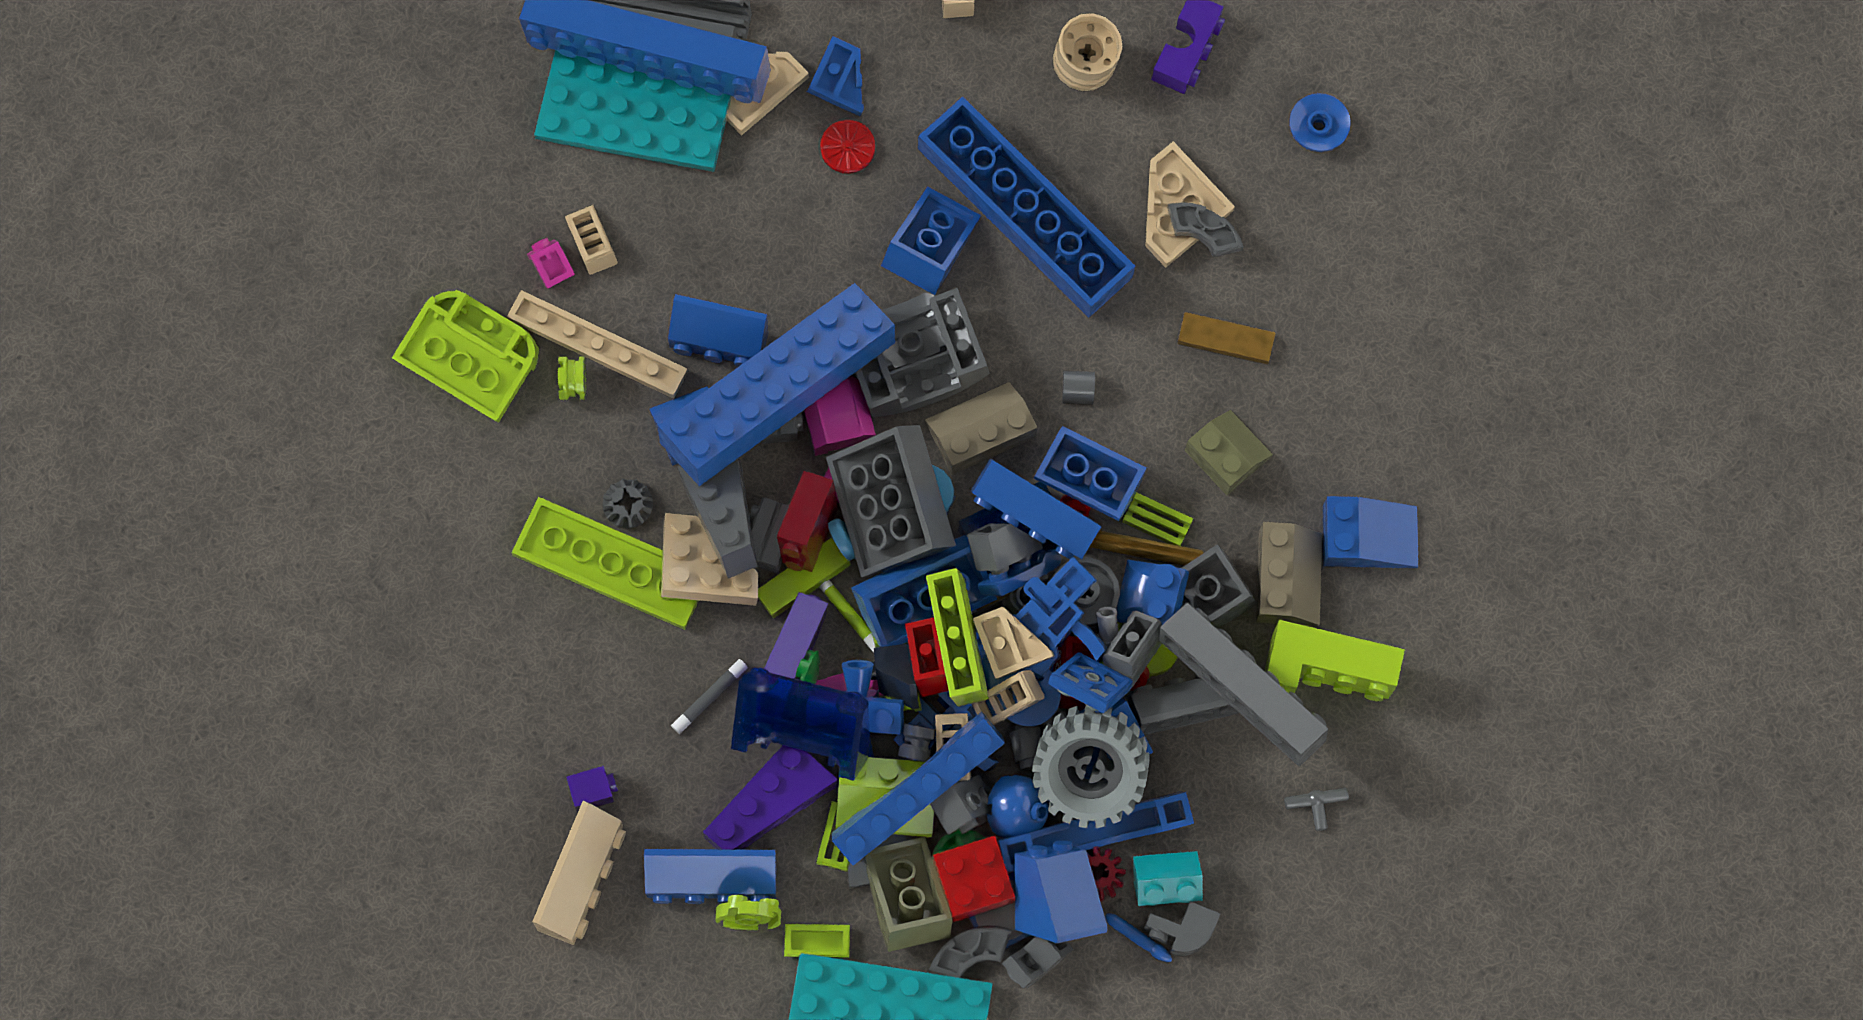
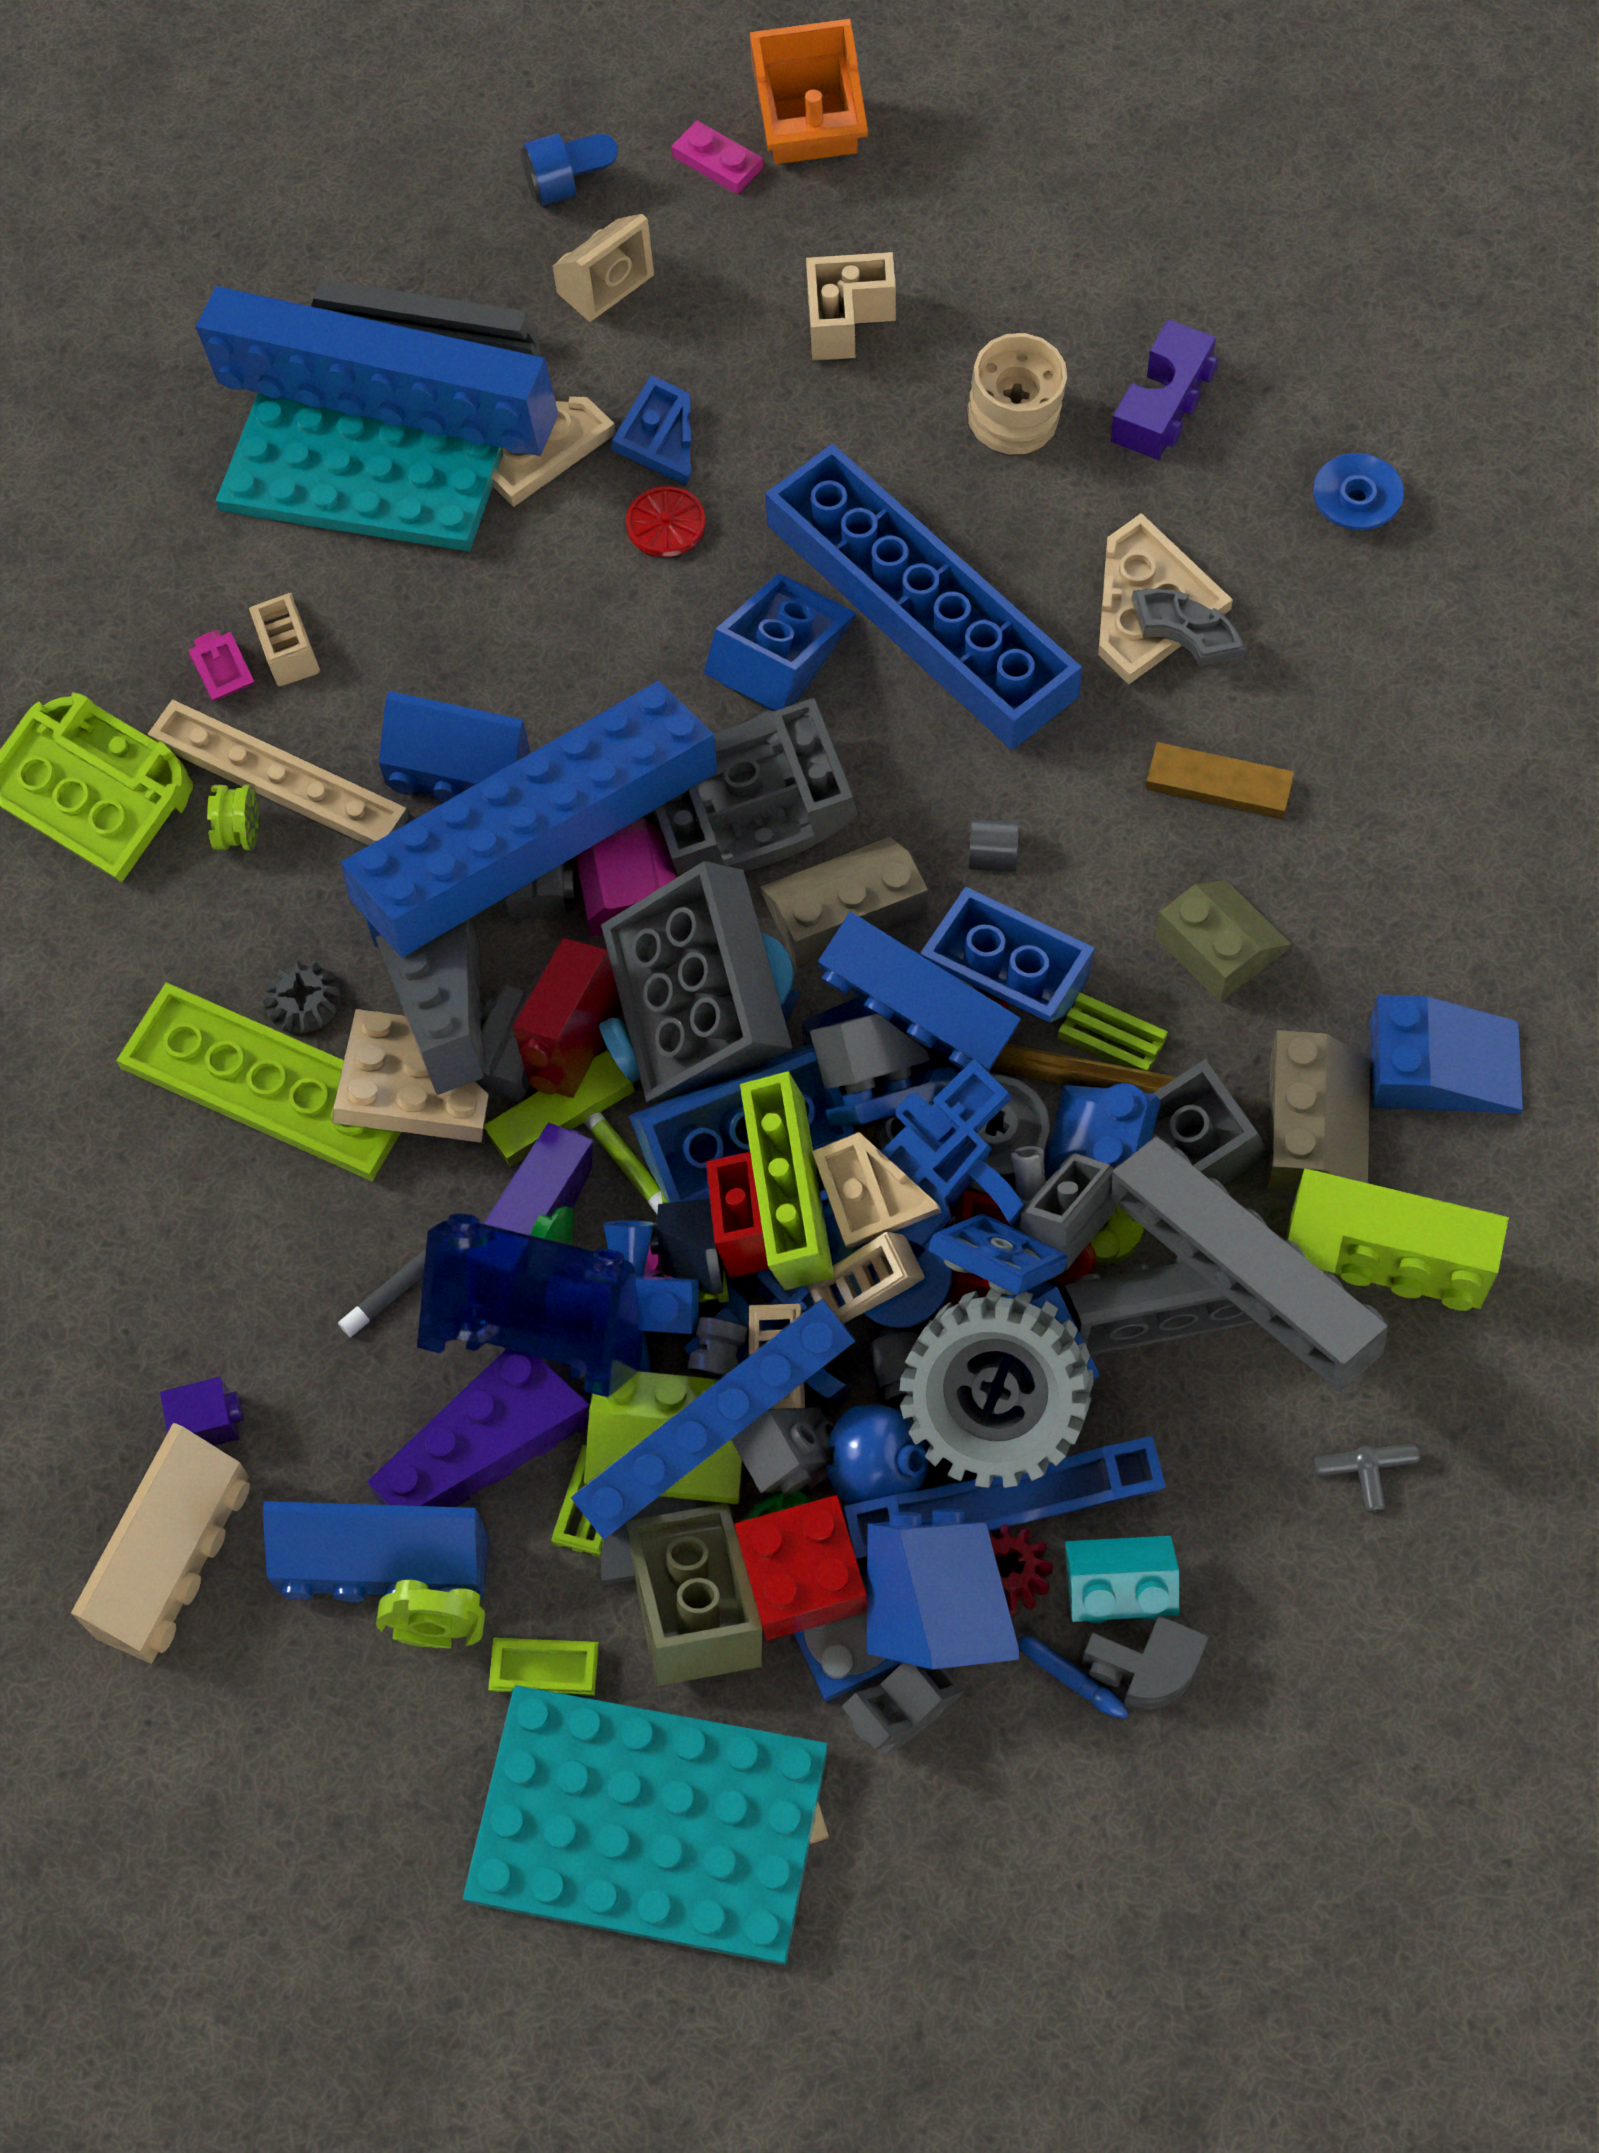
camera: 10 degrees right, 10 degrees down
dark grey tile [929,925,1012,978] -> none

